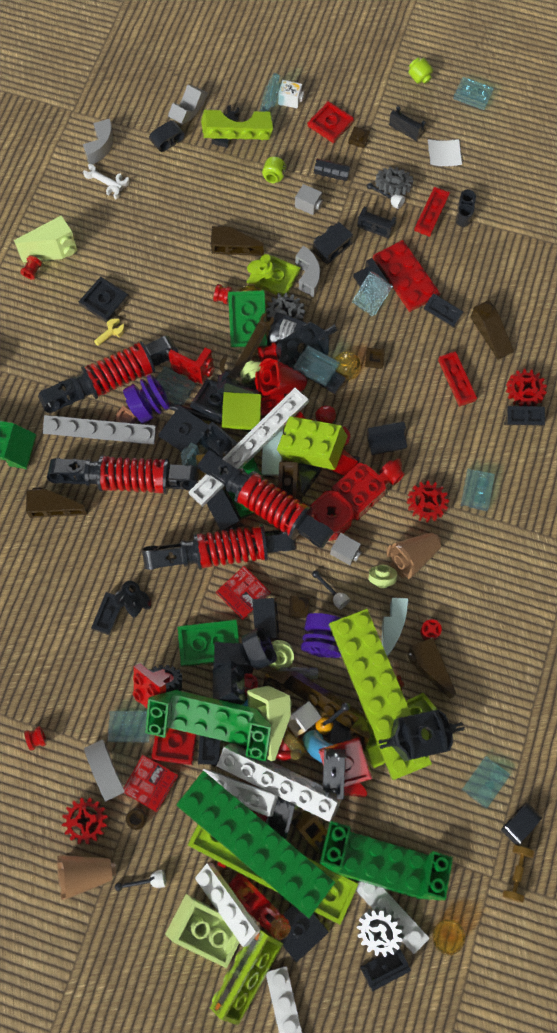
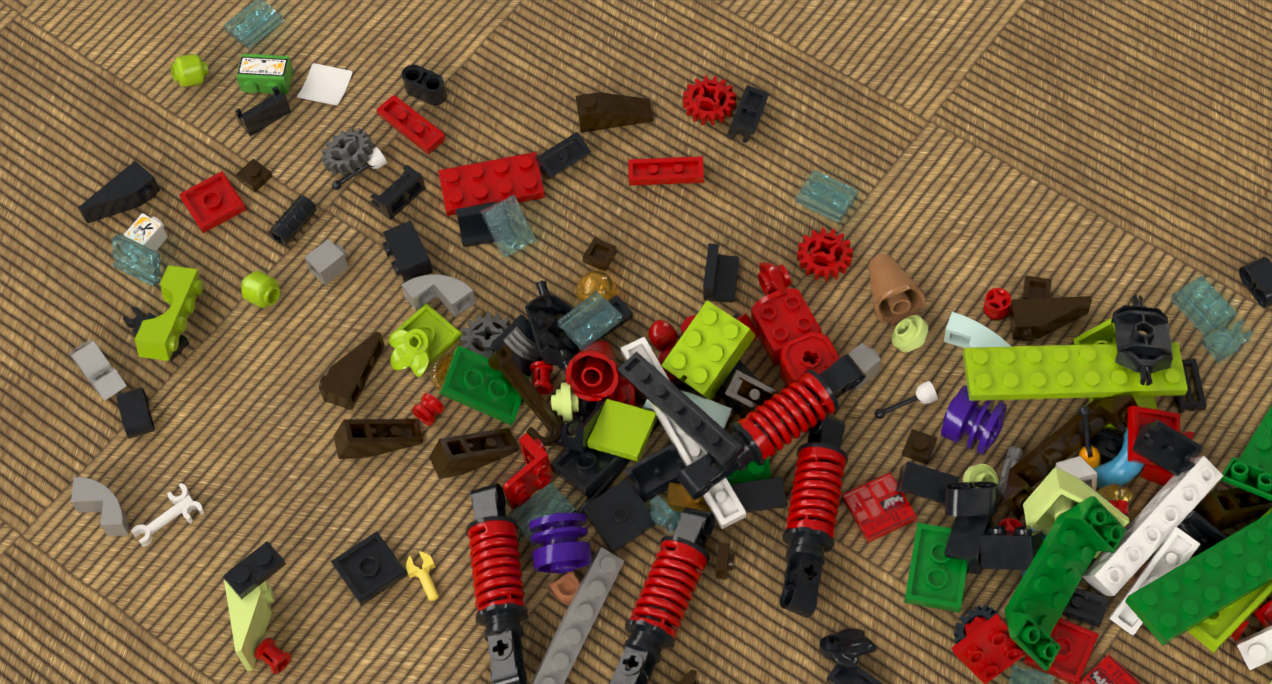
camera: 65 degrees left, 10 degrees down
none -> black slope [78,161,160,223]
none -> black plate [223,541,286,600]
none -> brick [236,54,294,94]
none -> dark brown slope [333,419,423,459]
none -> dark brown slope [429,428,519,479]
none -> black tile [617,351,745,469]
none -> dark brown plate [716,542,735,580]
none -> dark brown plate [1022,276,1052,299]
none -> black tile [1174,359,1207,413]
none -> clear light blue plate [1202,321,1253,363]

